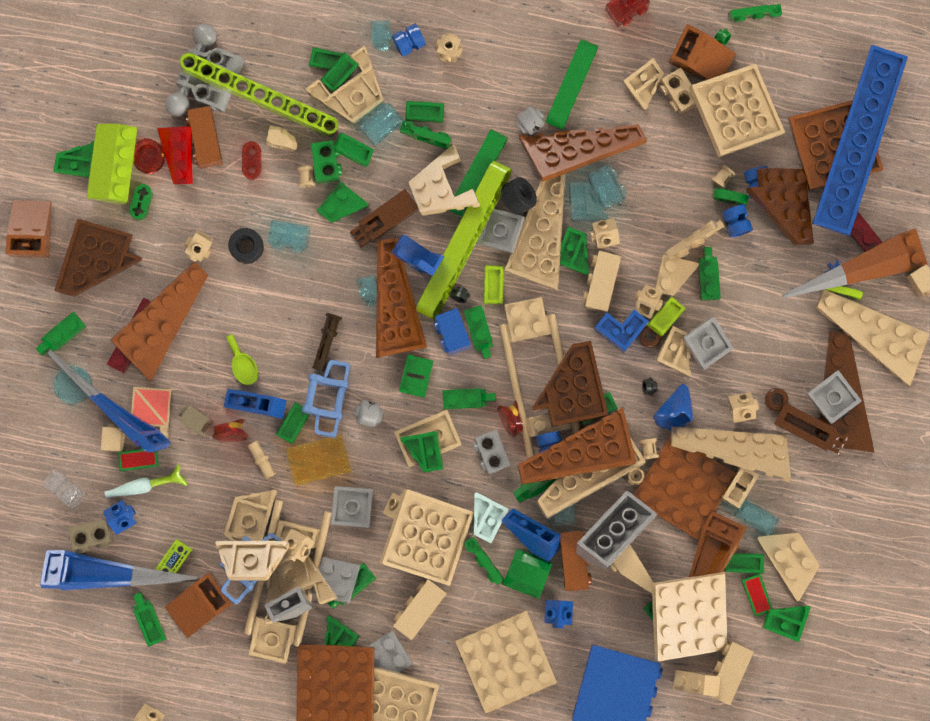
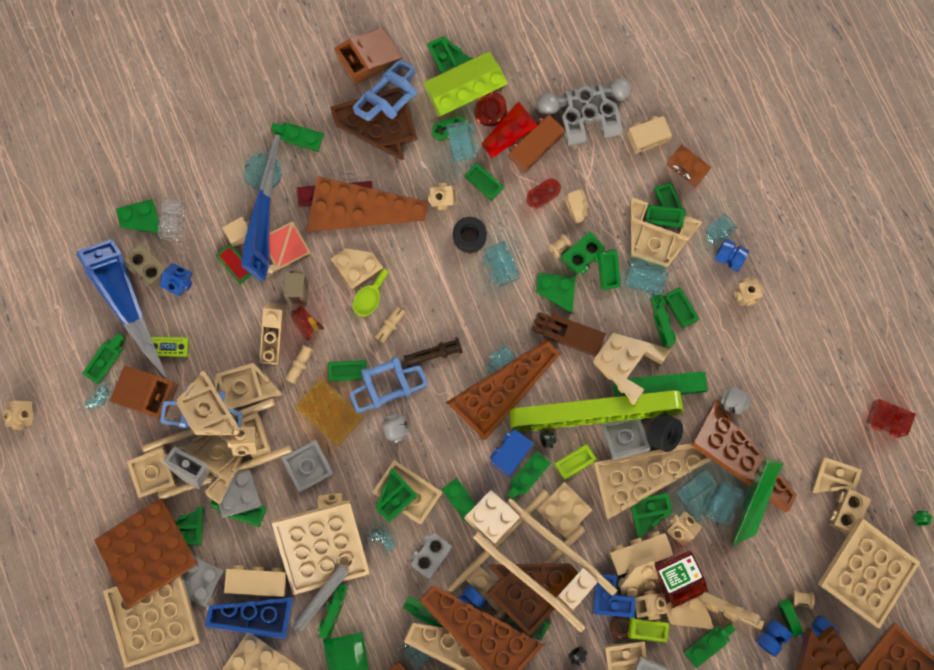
camera: 50 degrees right, 5 degrees down
light aqua piece [105,464,188,499] -> none
lime beam [180,53,338,137] -> none
blue slope [224,389,287,419] -> none
blue panel [391,234,444,276] -> none
green piece [399,354,434,398] -> none
light aqua wing [474,492,509,543] -> none
clear red piece [497,400,523,438] -> none
blue slope [502,508,561,562] -> none
green beam [545,39,599,130] -> none
dark orange slope [668,24,736,81] -> none
none -> clear light blue arm [85,384,110,409]
none -> green wing [116,199,162,235]
none -> blue wedge [205,597,294,640]
none -> tan slope [259,302,286,365]
none -> light grey axle [294,565,349,631]
none -> tan plate [331,248,383,291]
none -> medium blue bar [353,60,417,121]
none -> clear light blue arm [368,529,396,552]
none -> tan pin [374,306,406,344]
none -> clear light blue brick [445,120,479,162]
none -> green tile [464,162,504,201]
none -> tan plate [464,490,618,633]
none -> tan plate [618,556,660,597]
none -> tan brick [627,116,672,154]
none -> slope [655,550,708,608]
none -> dark orange brick [667,144,711,187]
none -> green wedge [731,456,784,547]

